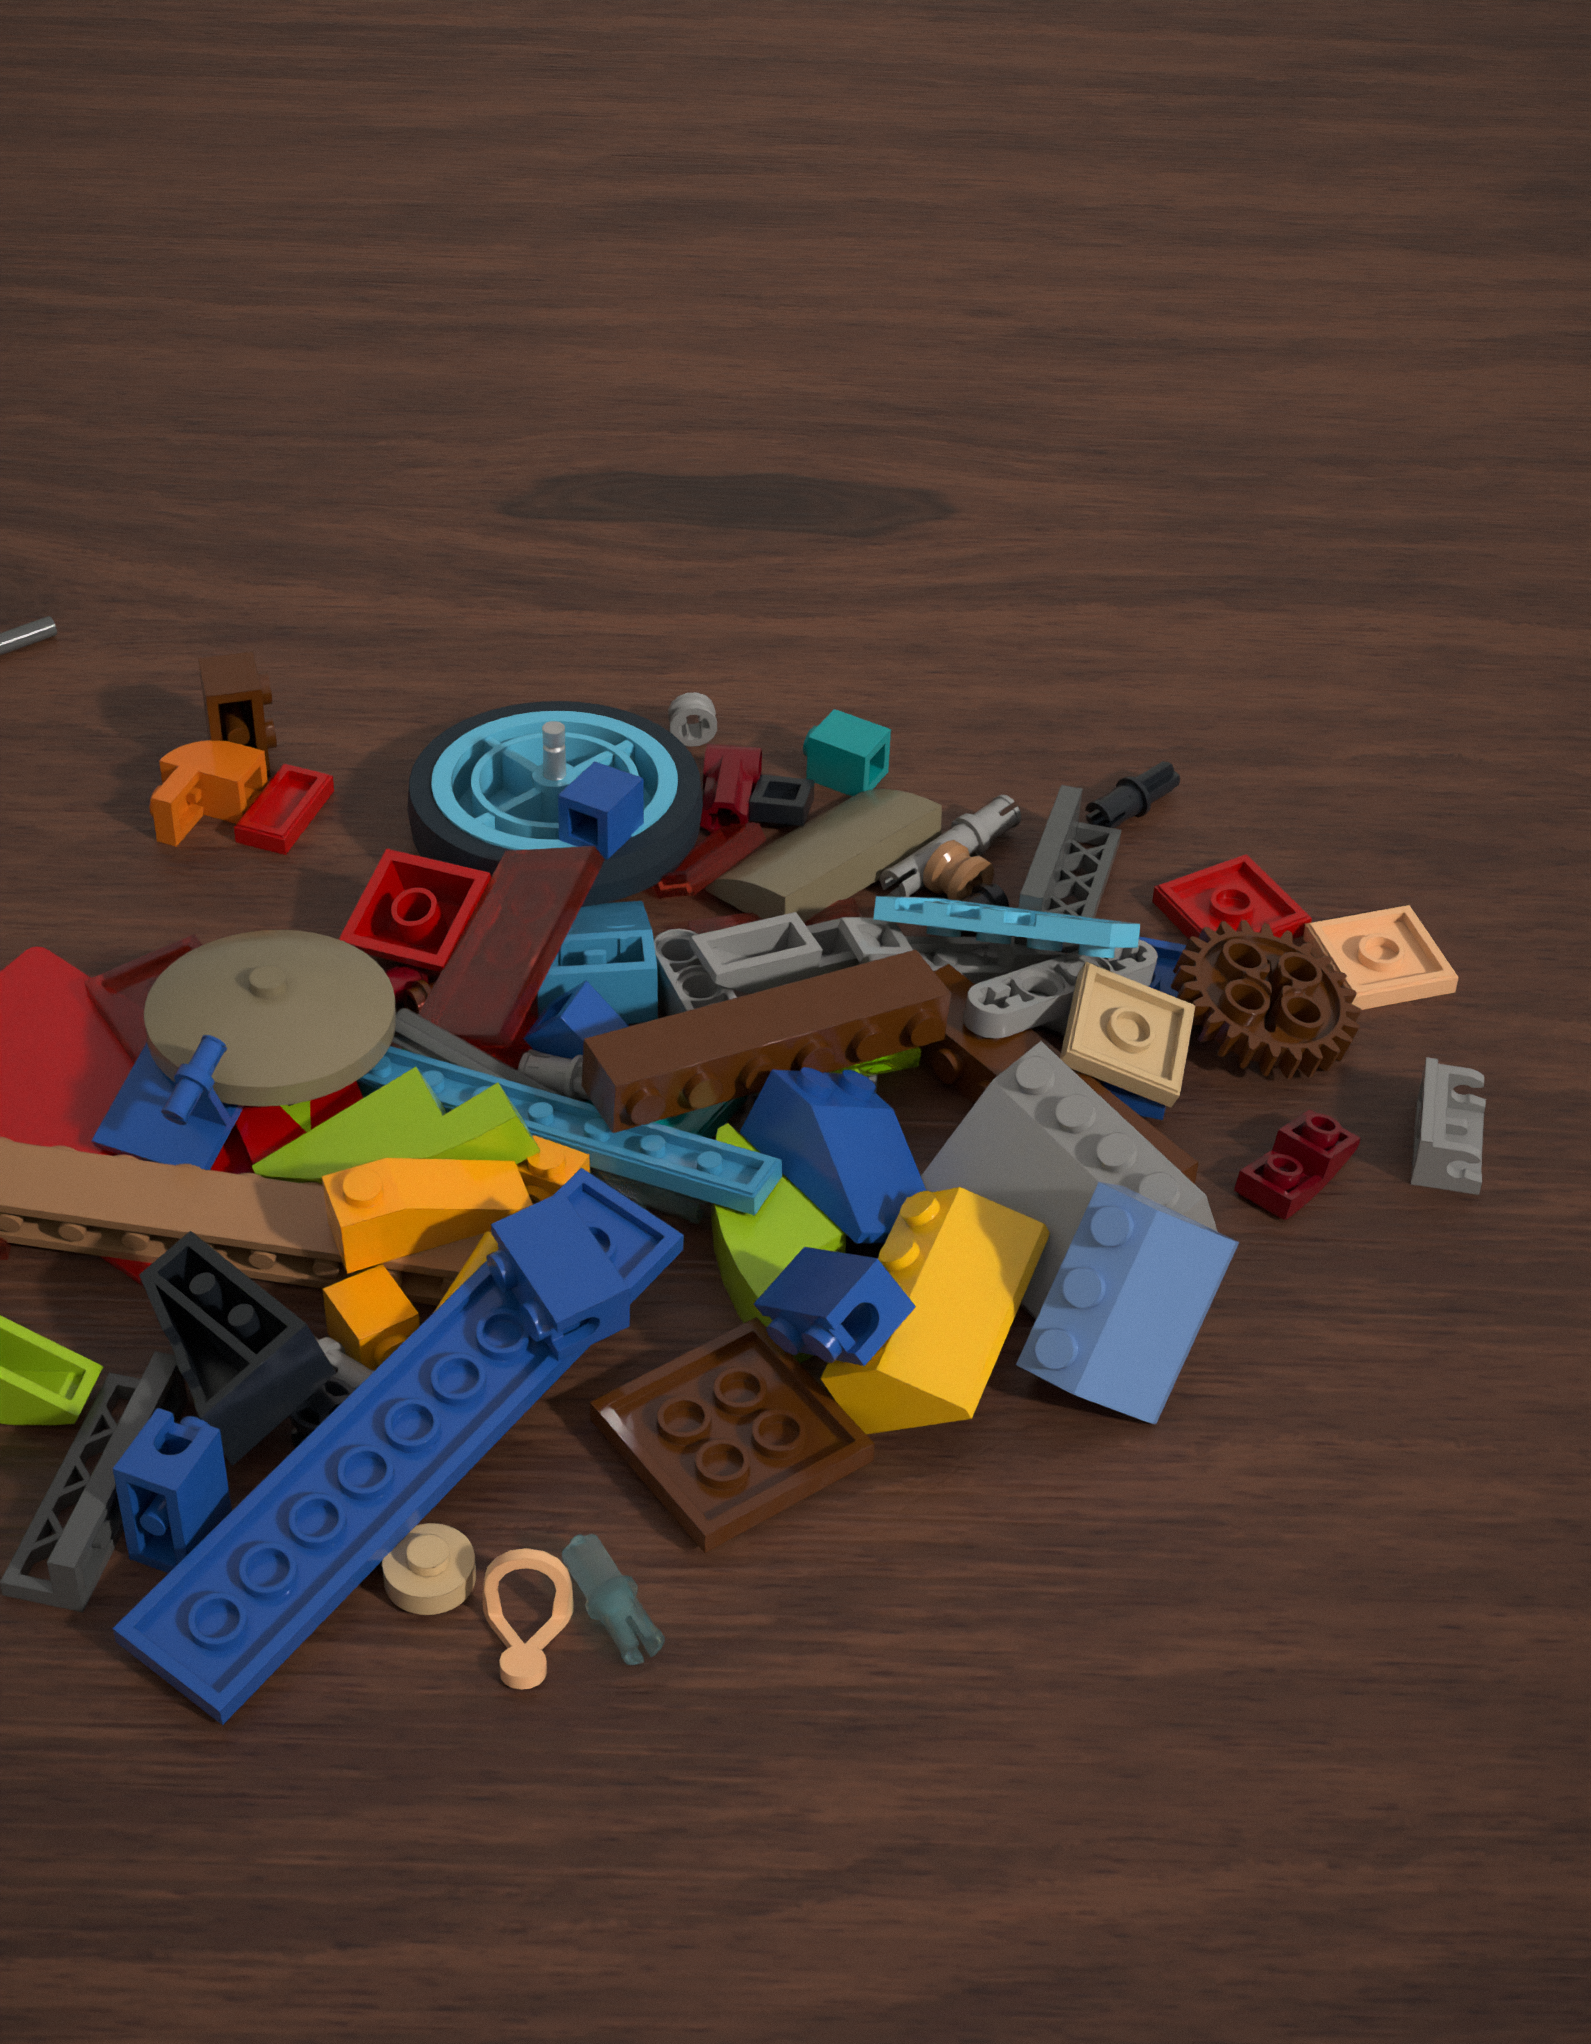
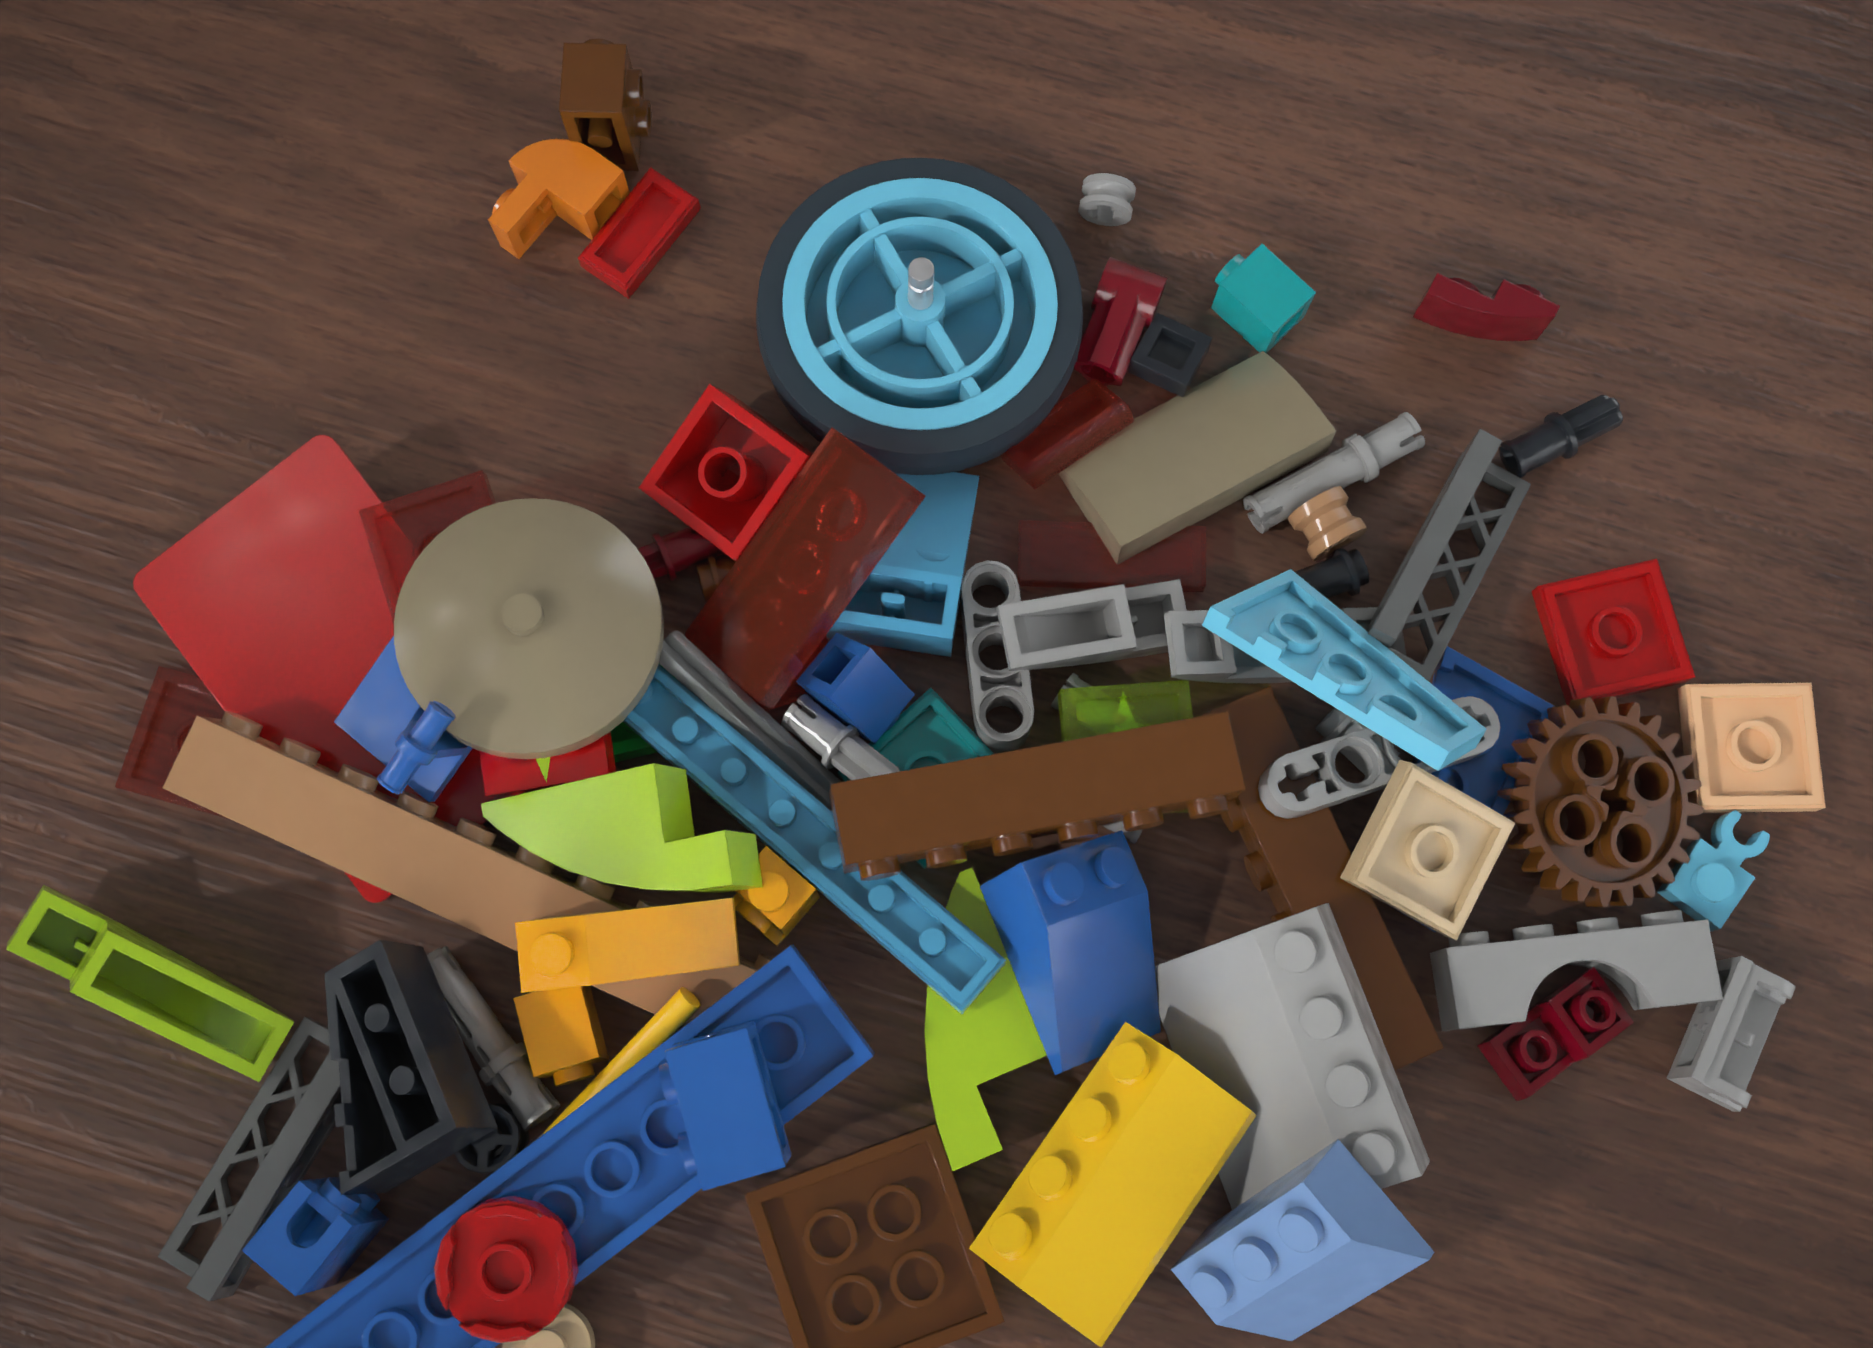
camera: 15 degrees right, 35 degrees up
blue brick [558,761,644,859] -> none
blue brick [754,1247,916,1366] -> none
none -> red tile [434,1196,578,1343]
none -> dark red slope [1413,273,1560,341]
none -> light grey arch [1430,910,1723,1031]
none -> medium azure plate [1657,810,1770,931]

